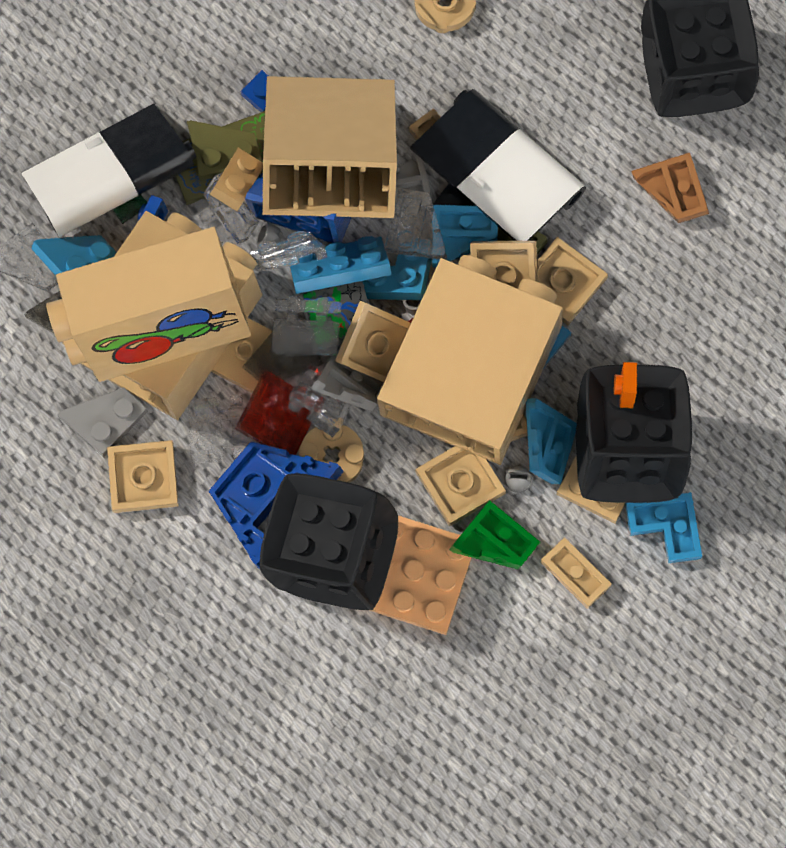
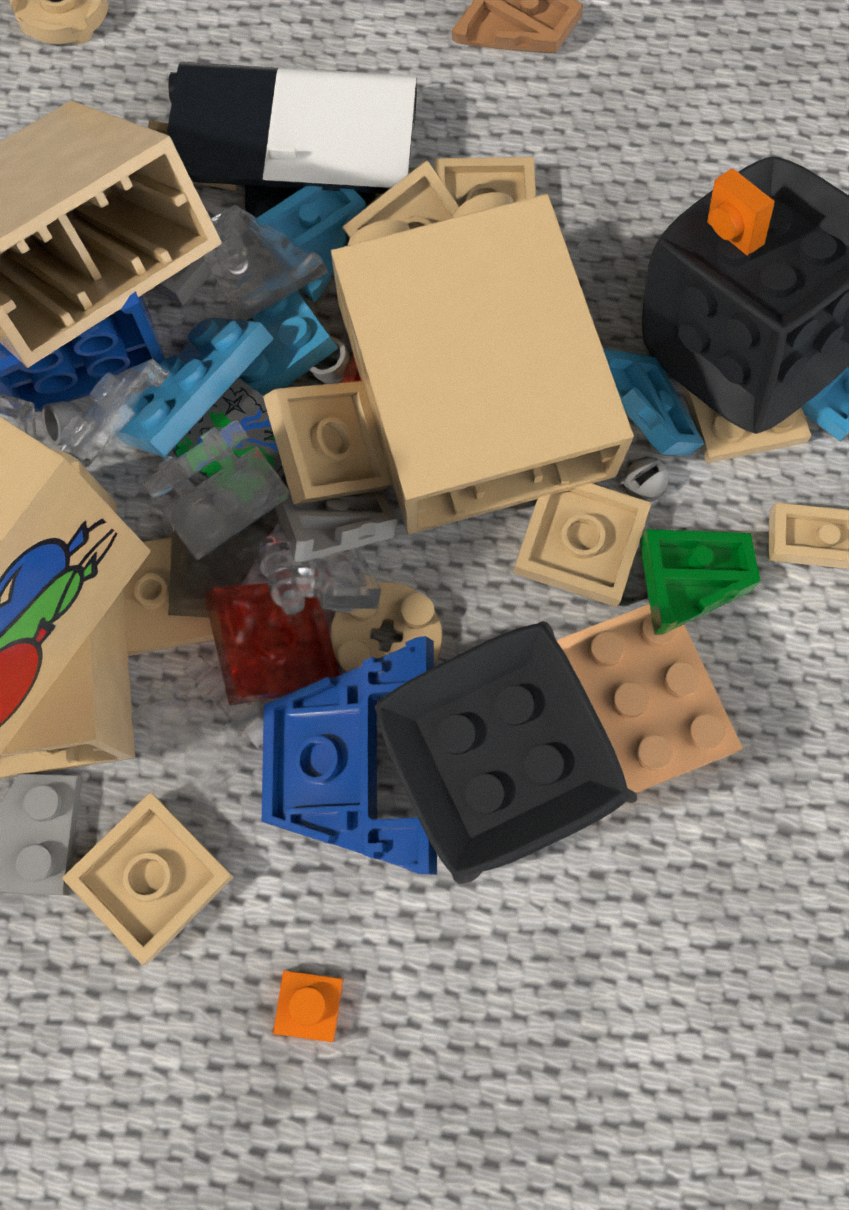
camera: 45 degrees left, 0 degrees up
none -> orange plate [273,970,344,1042]

